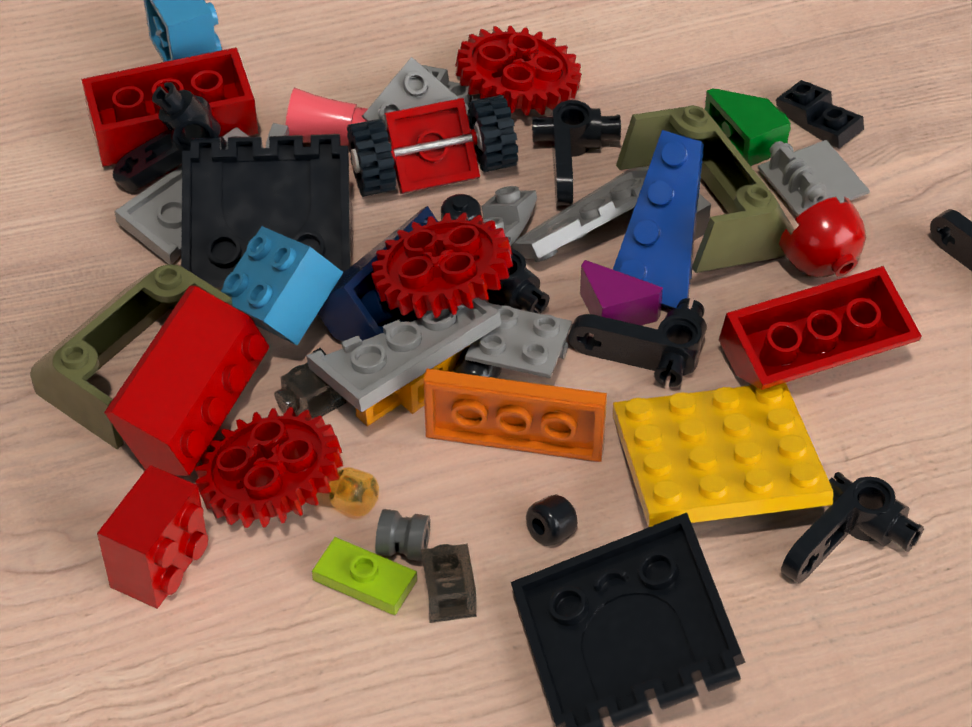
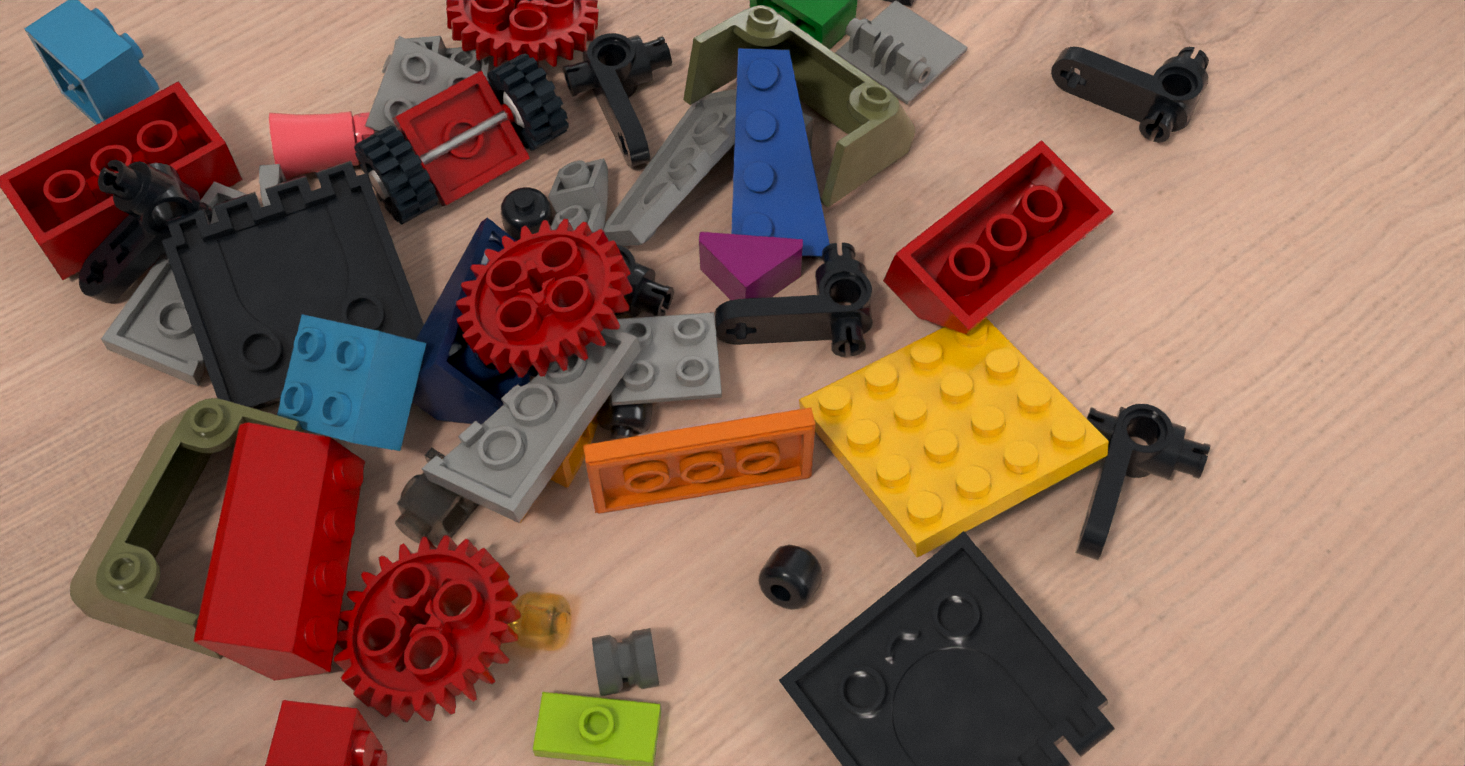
camera: 20 degrees left, 10 degrees up
clear smoke brick [421,544,477,623] -> none
red cylinder [779,197,866,277] -> none

